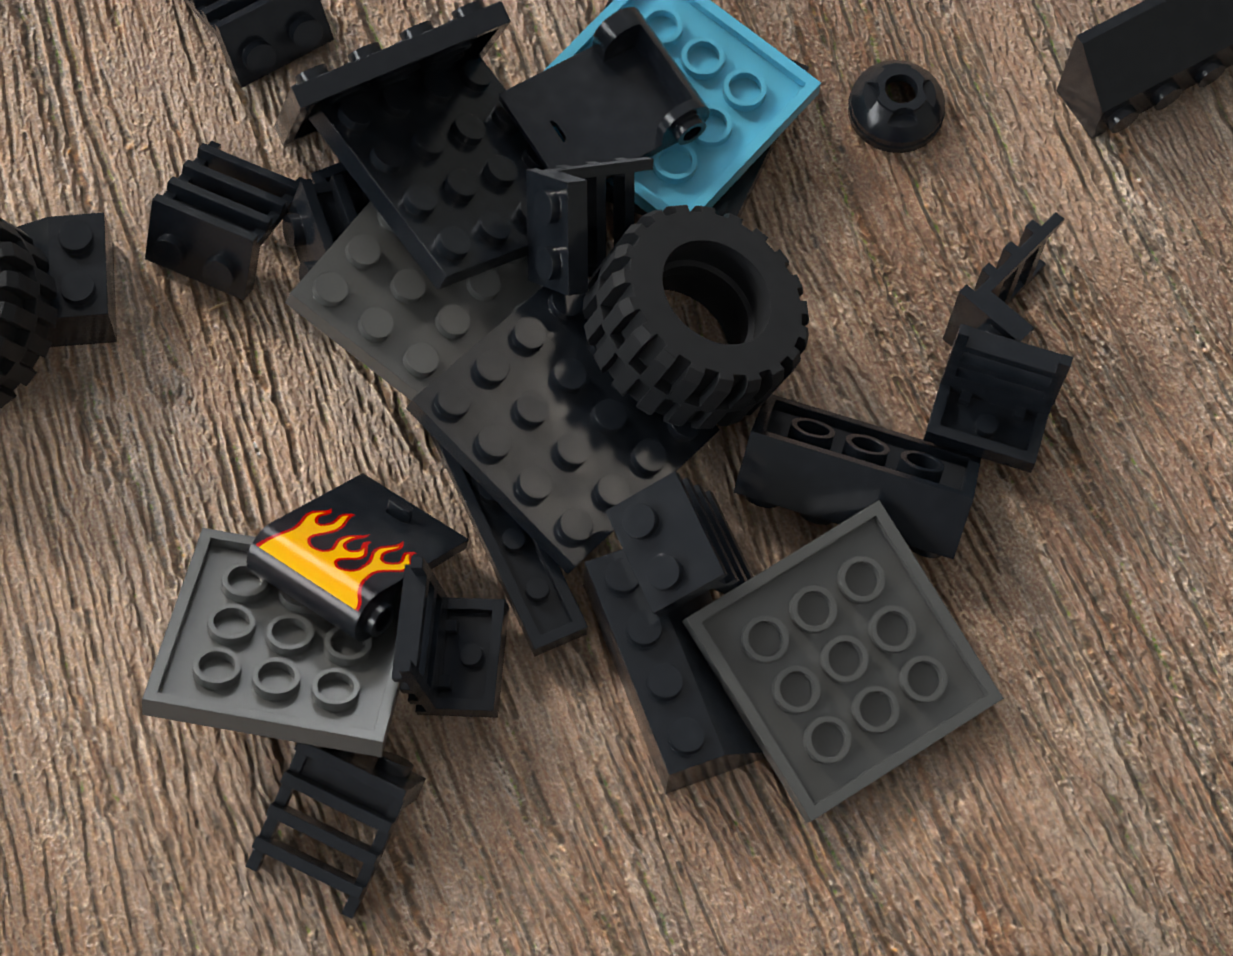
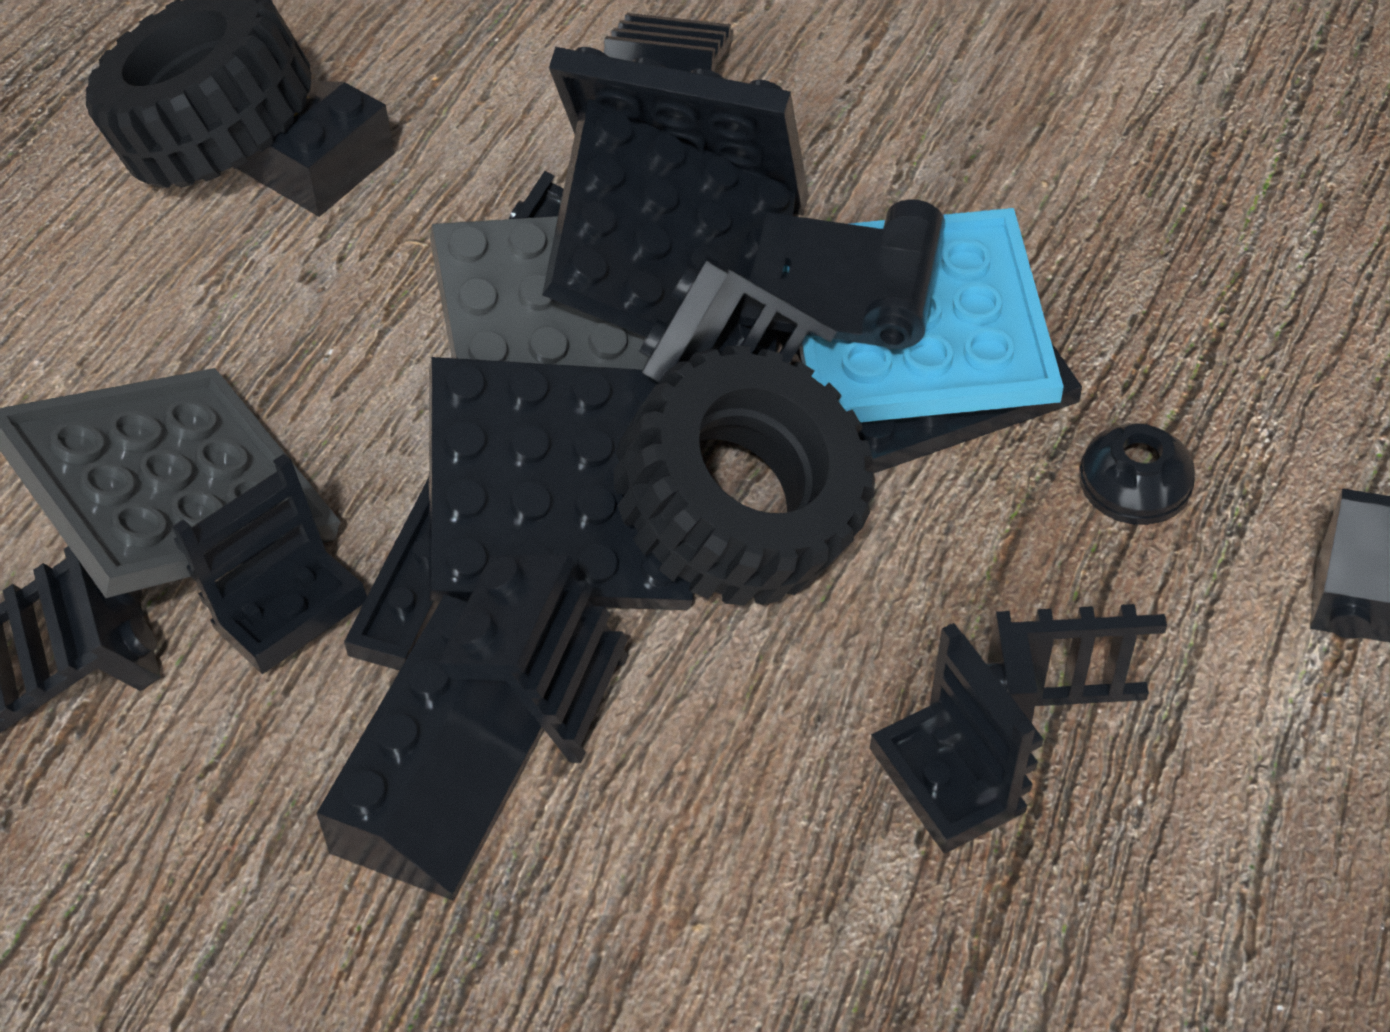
camera: 50 degrees right, 15 degrees down
black plate [145,141,305,300] -> none
black door [246,473,469,642] -> none
dark grey plate [682,500,1004,823] -> none
black slope [734,394,981,560] -> none

